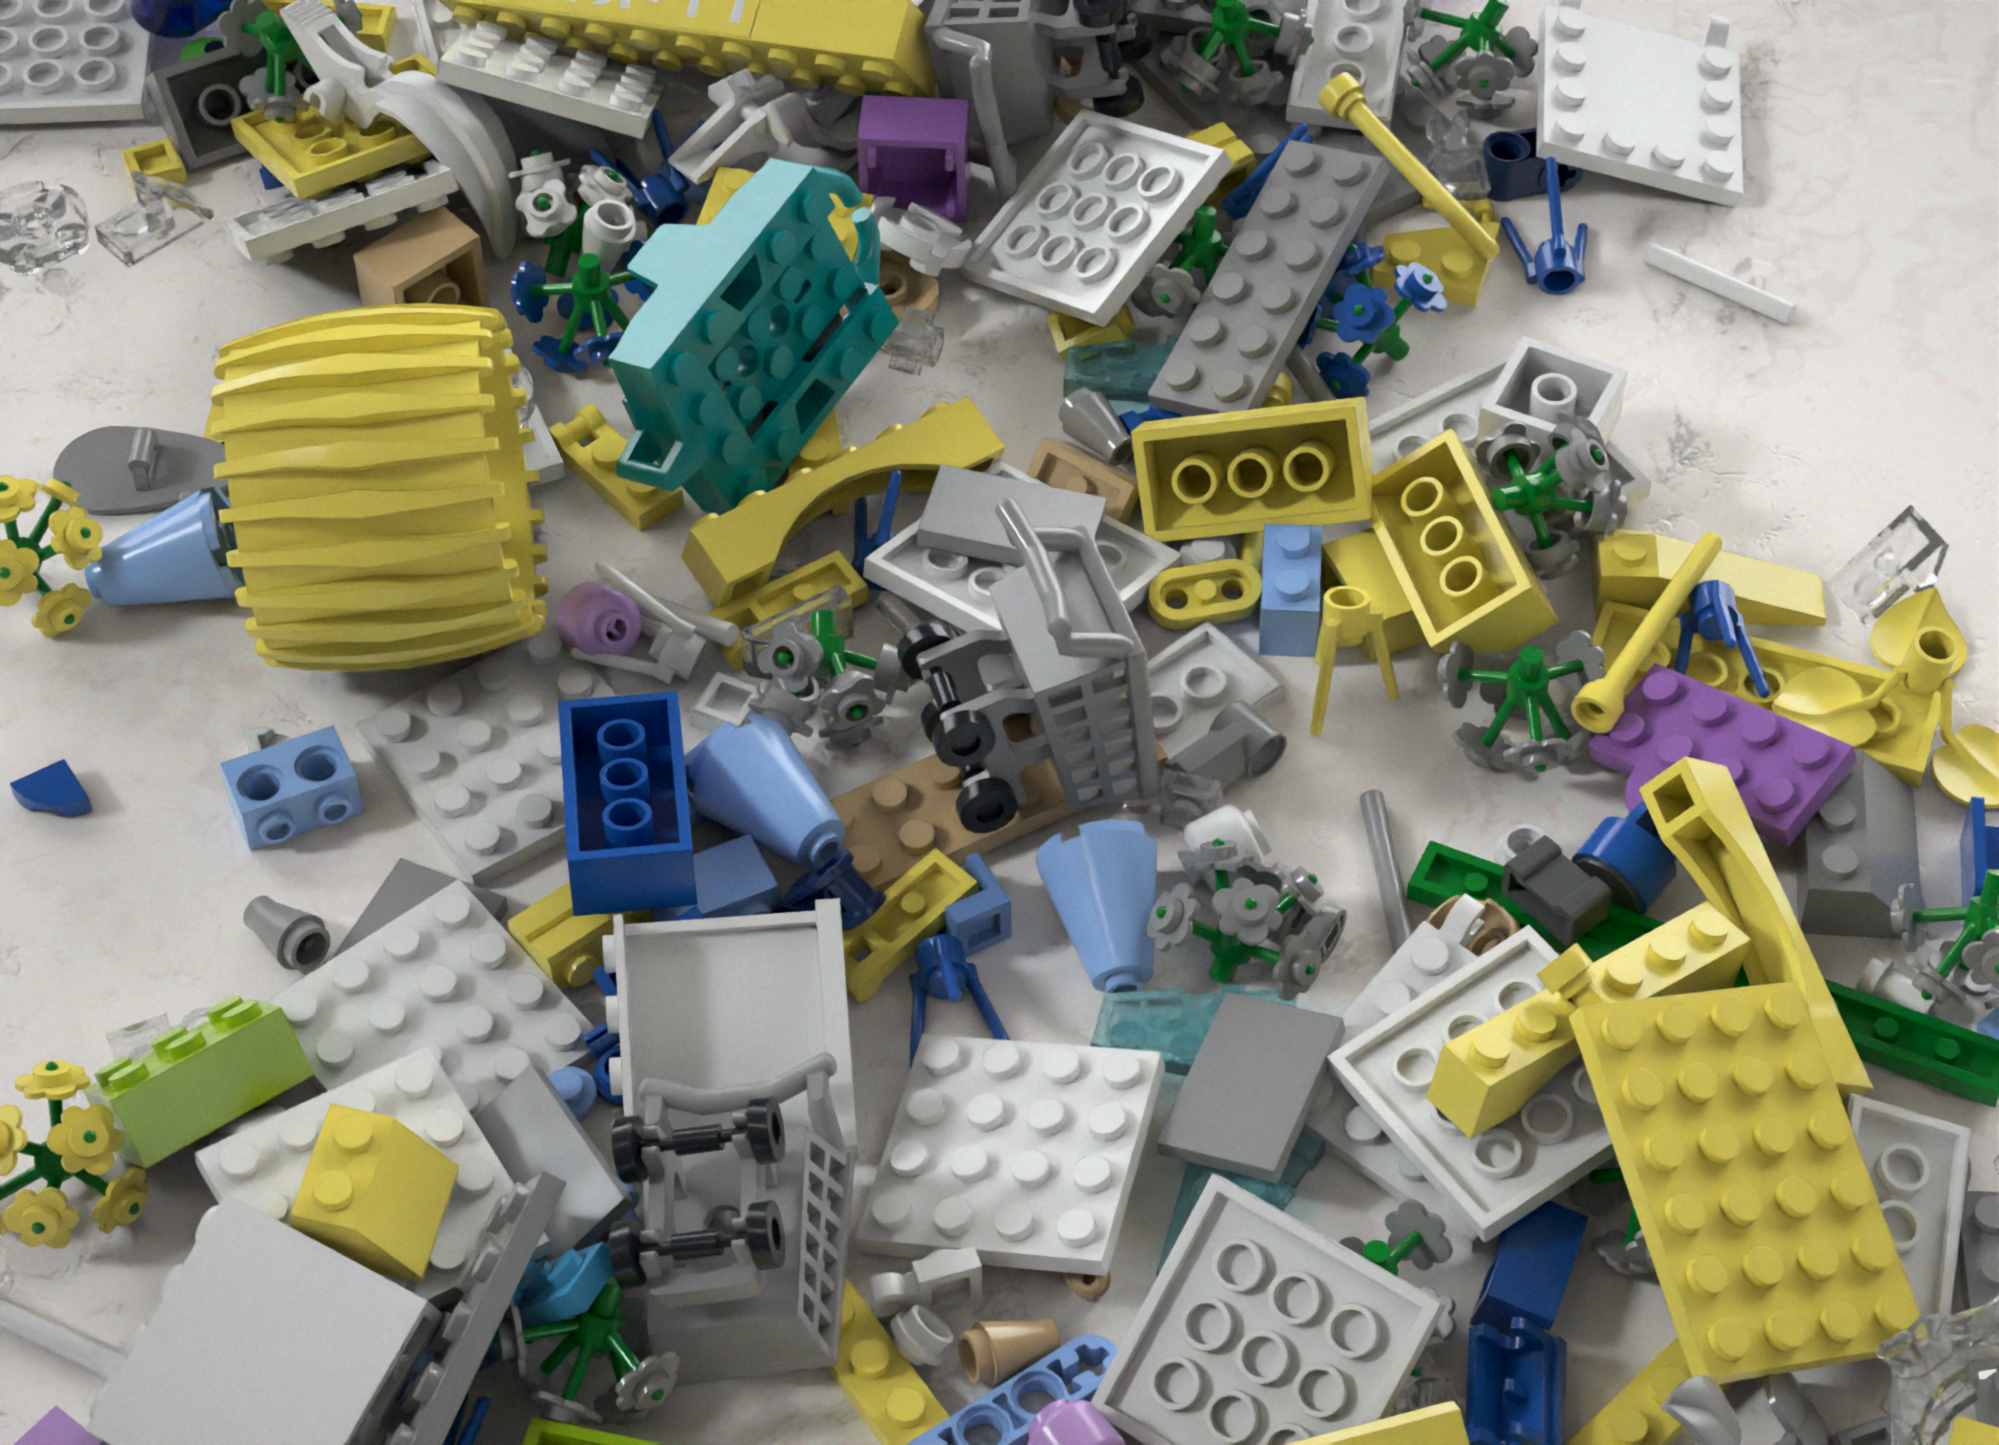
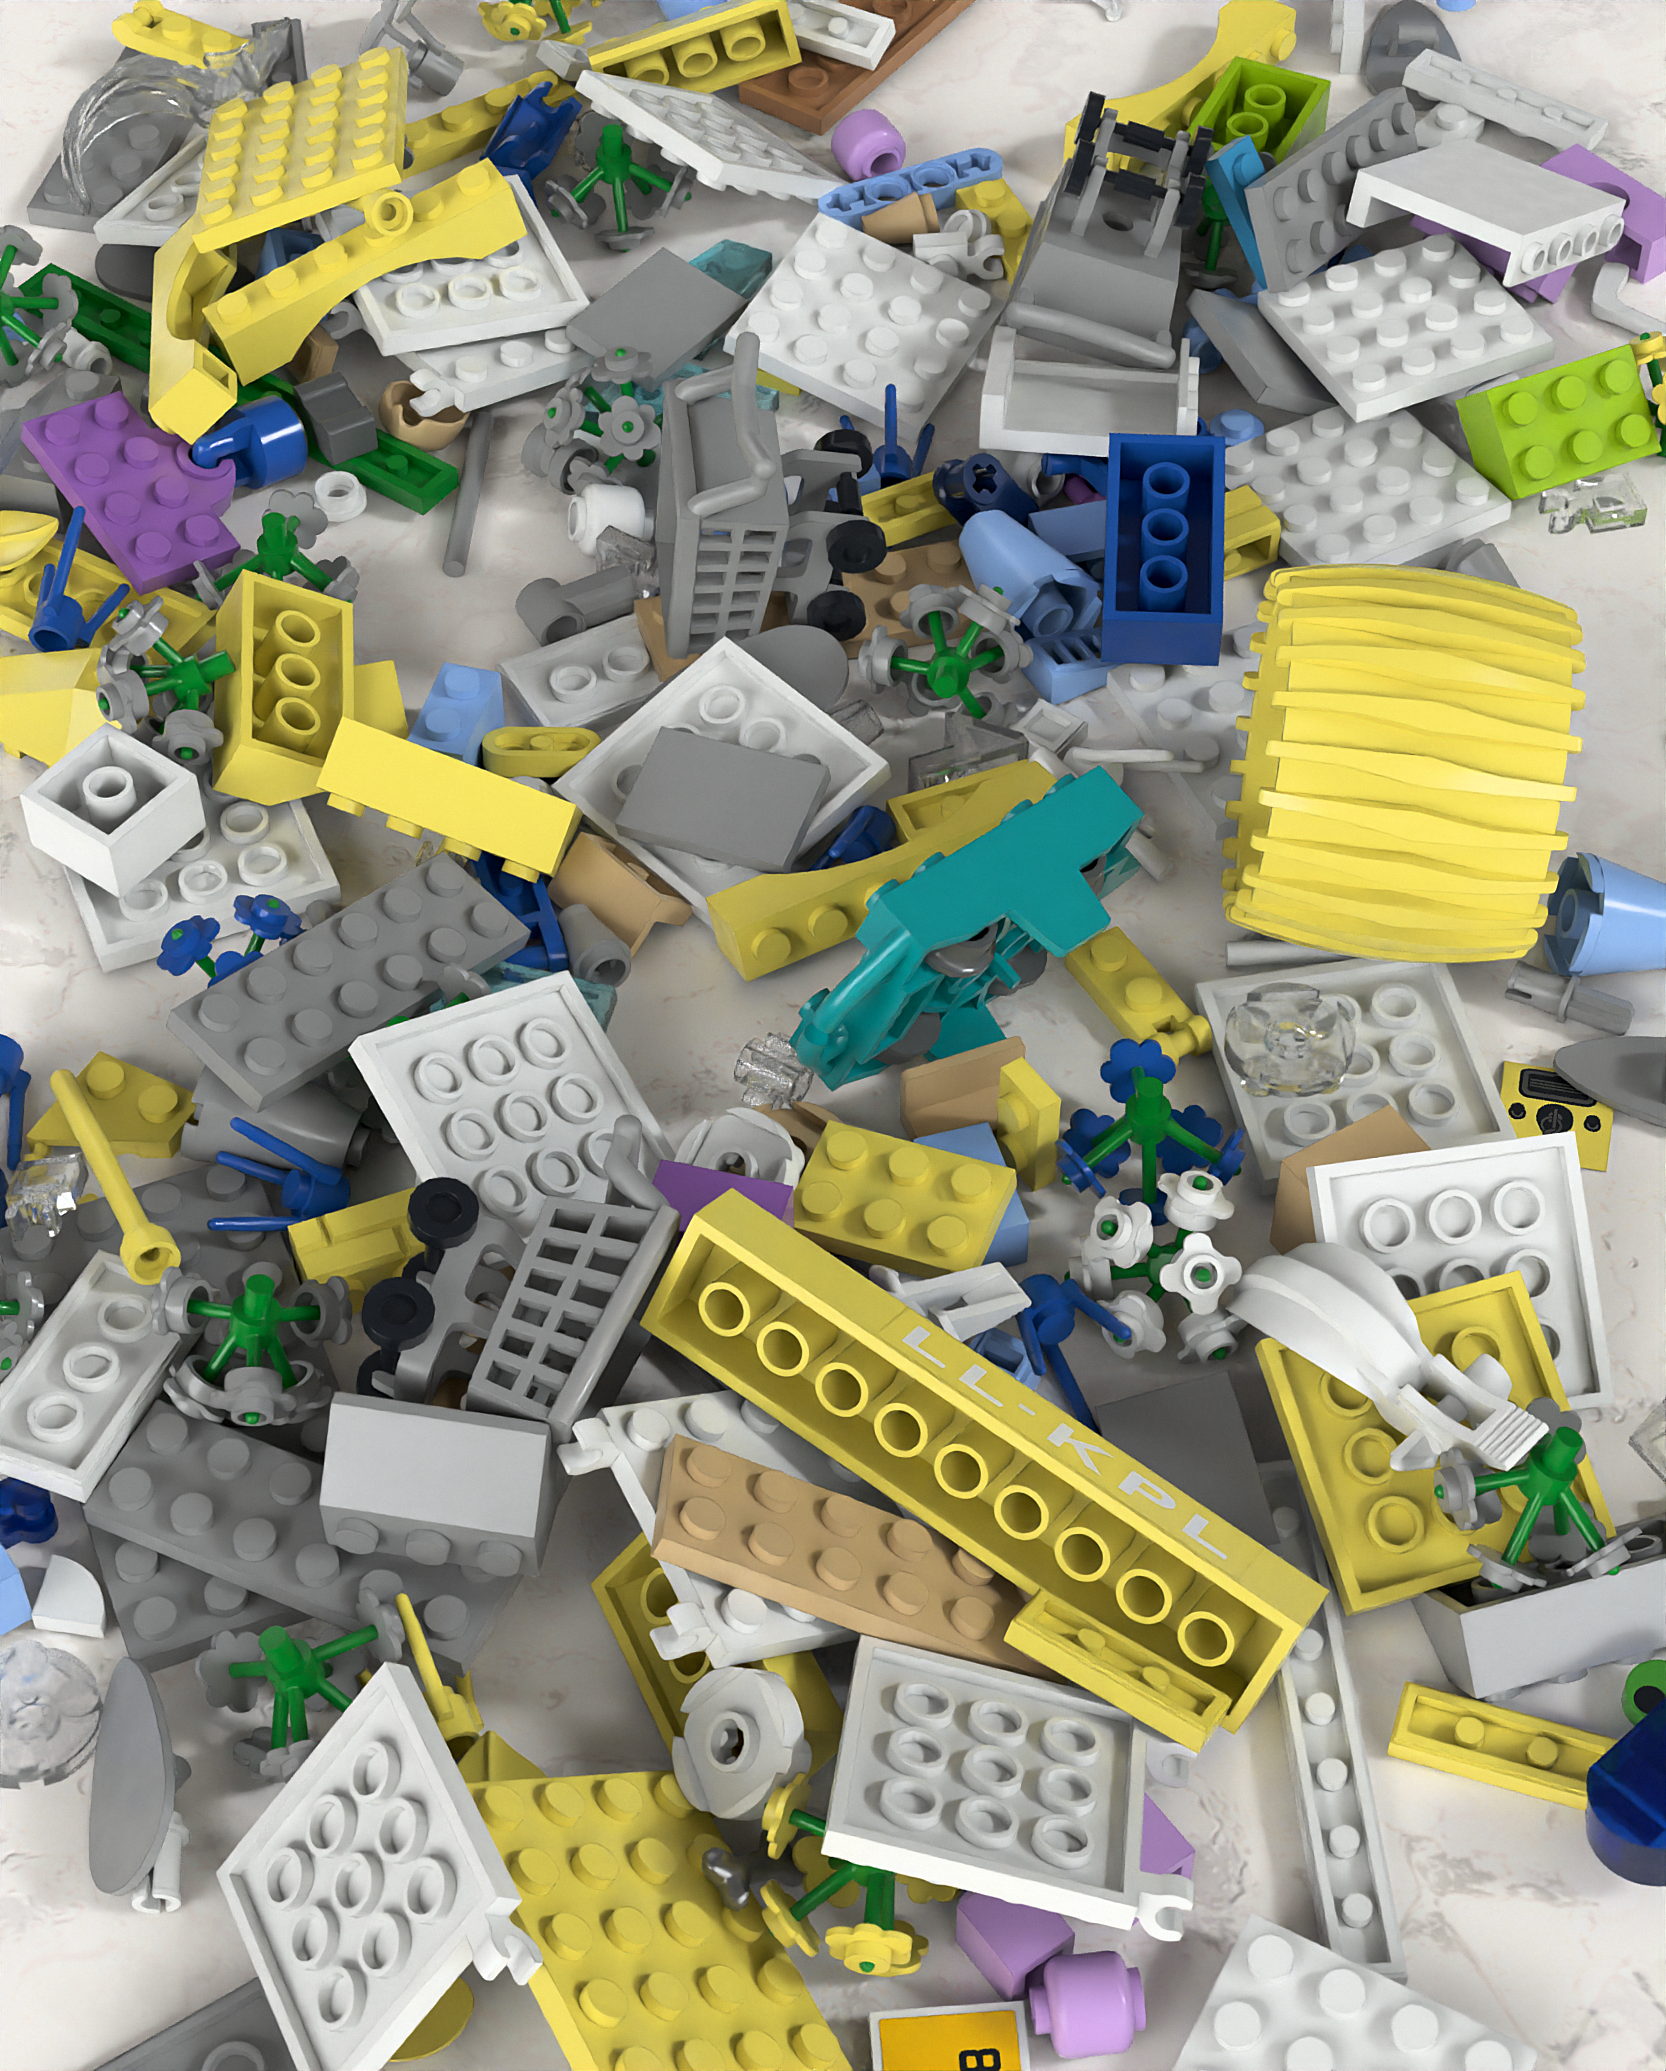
camera: 170 degrees left, 0 degrees up
light yellow slope [290,1103,459,1284] -> none
white plate [435,21,667,139] -> none
lavender head [556,582,642,656] -> none
white cone [581,199,636,275] -> none
light yellow plant [1310,586,1399,735] -> none
light yellow piece [1571,532,1723,734] -> none

